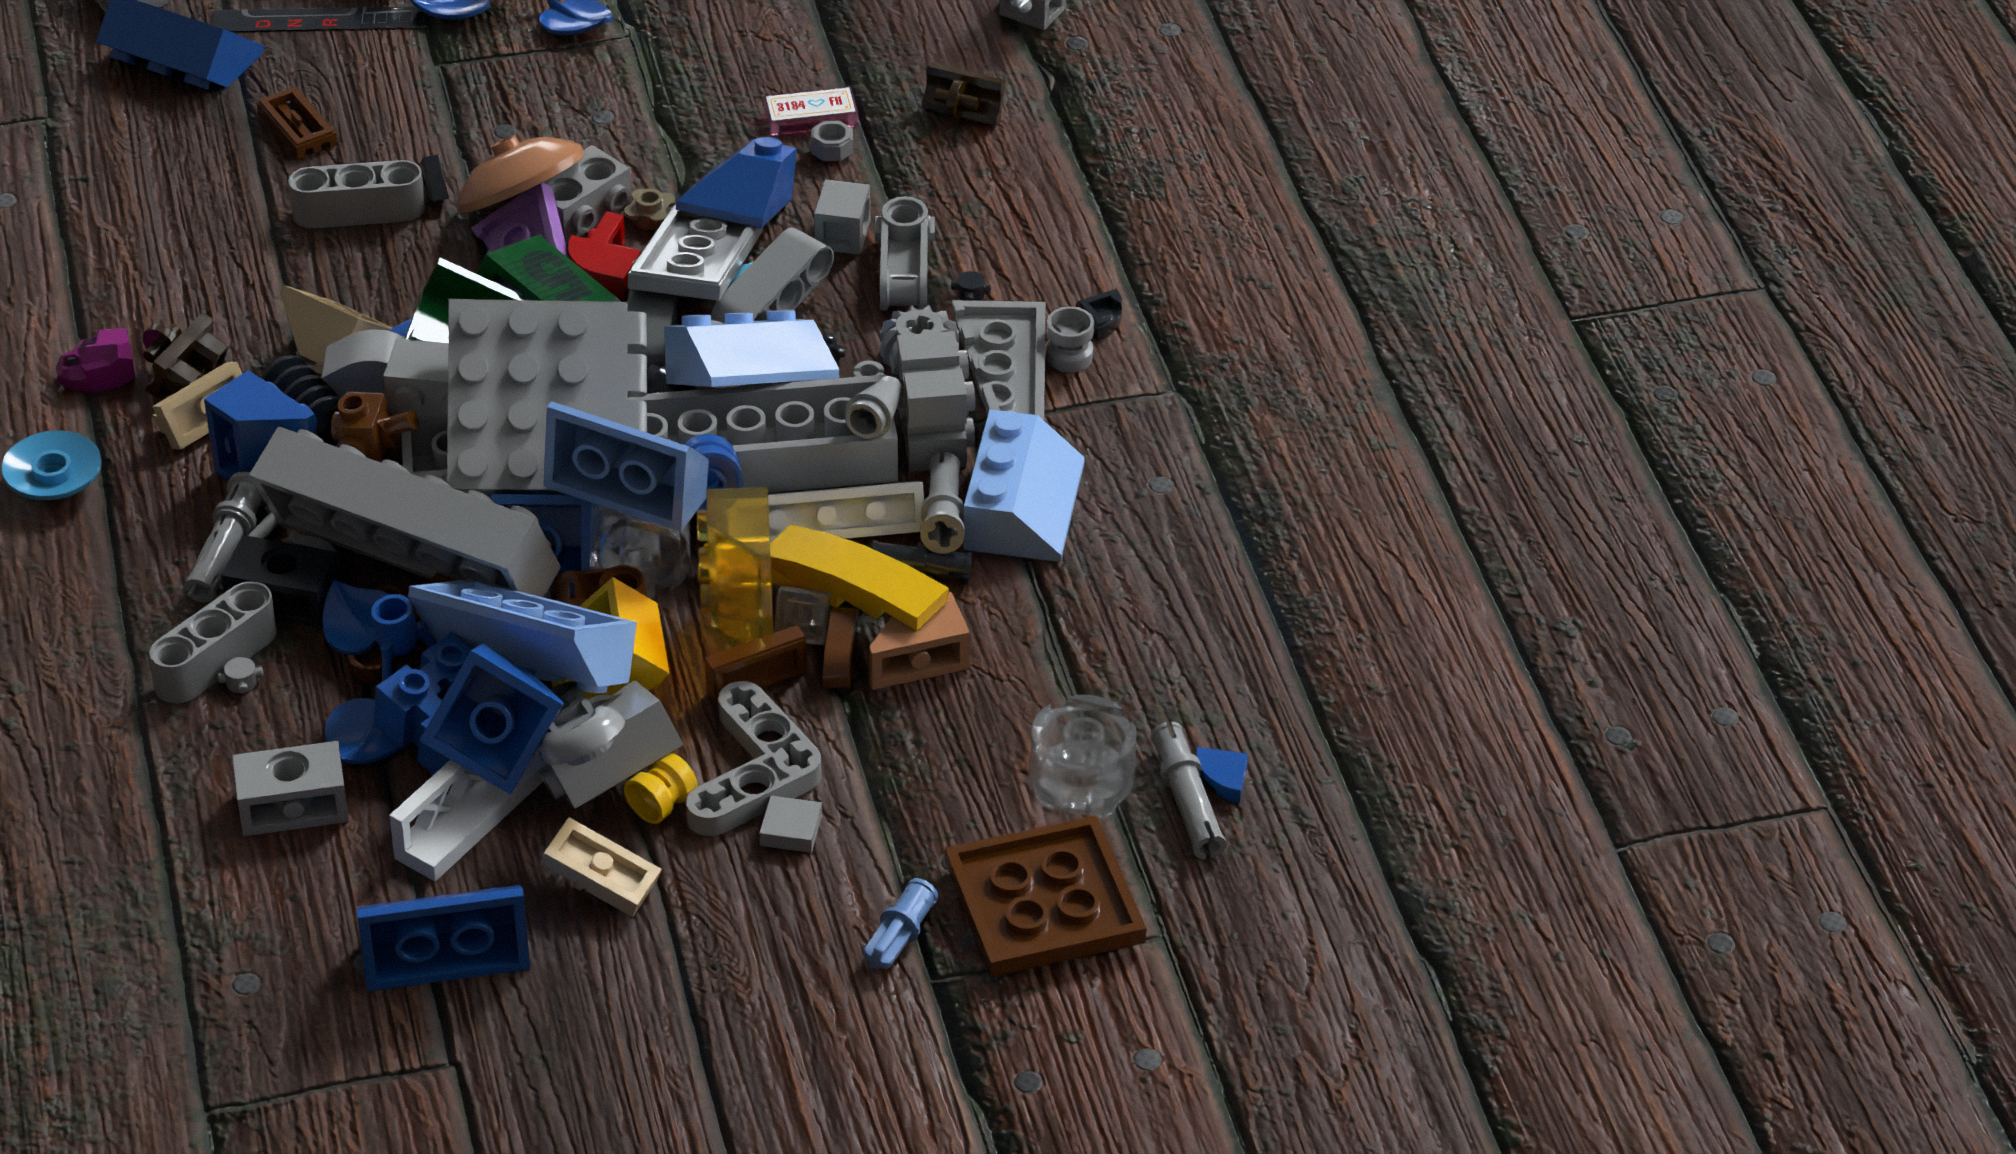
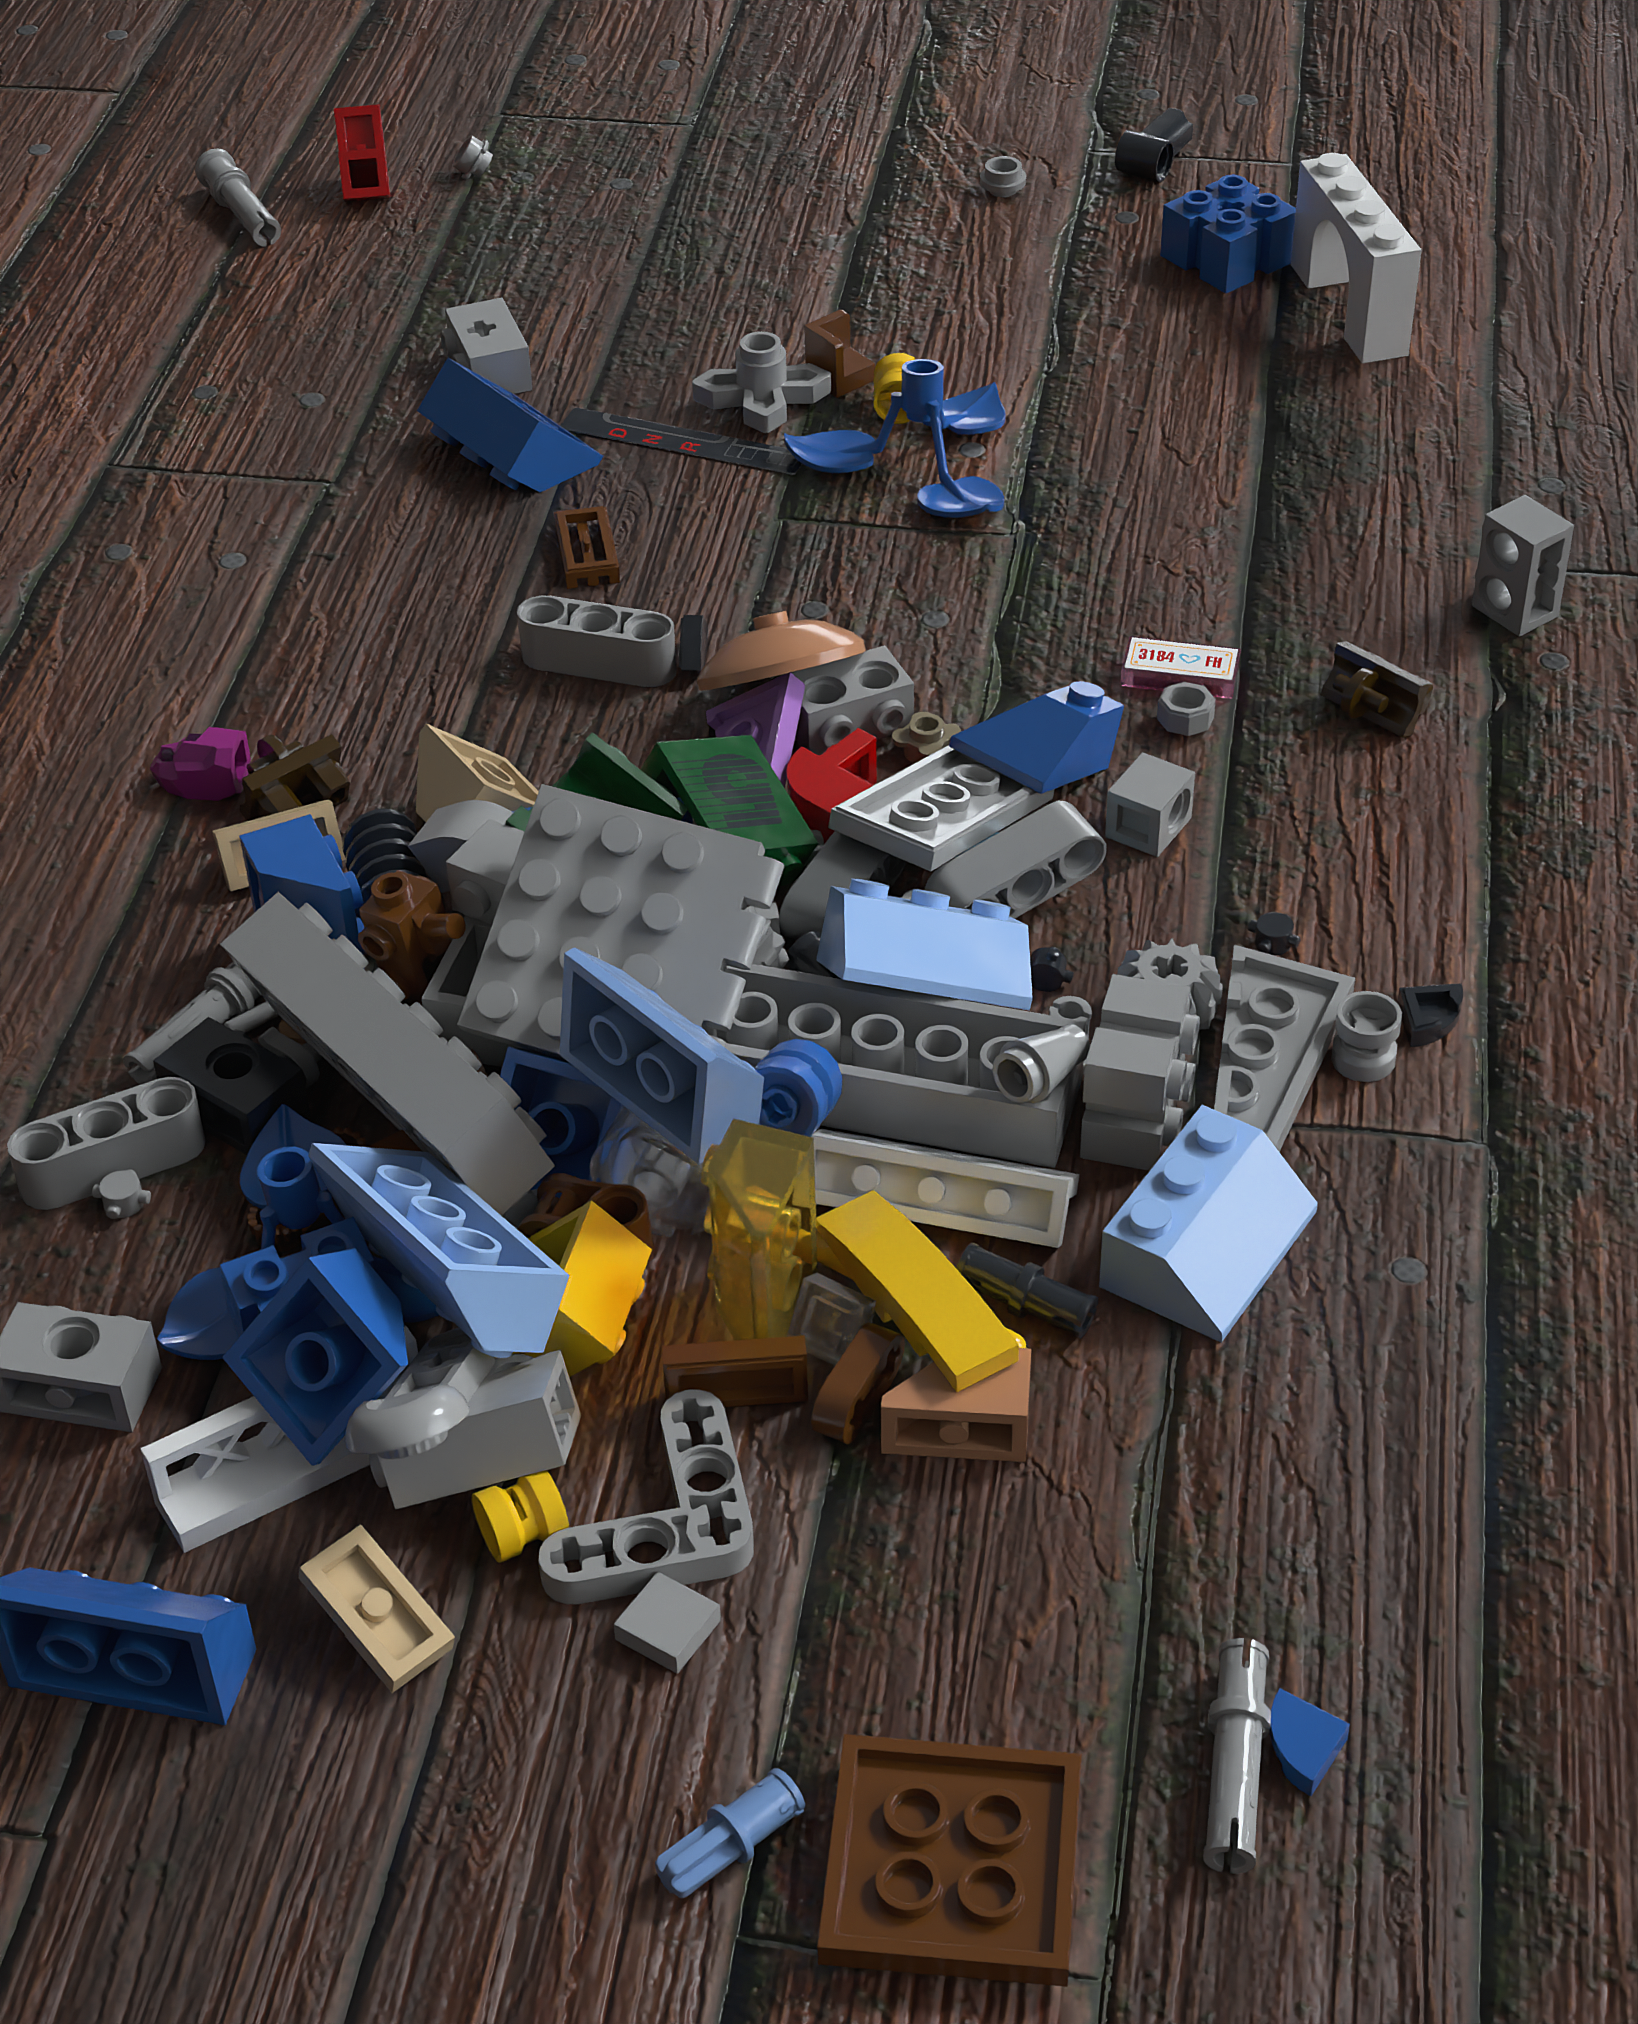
camera: 25 degrees right, 0 degrees up
dark azure dish [2,431,101,500] -> none
light grey piece [875,196,935,311] -> none
light grey pin [920,452,965,554] -> none
clear brick [1031,695,1137,818] -> none

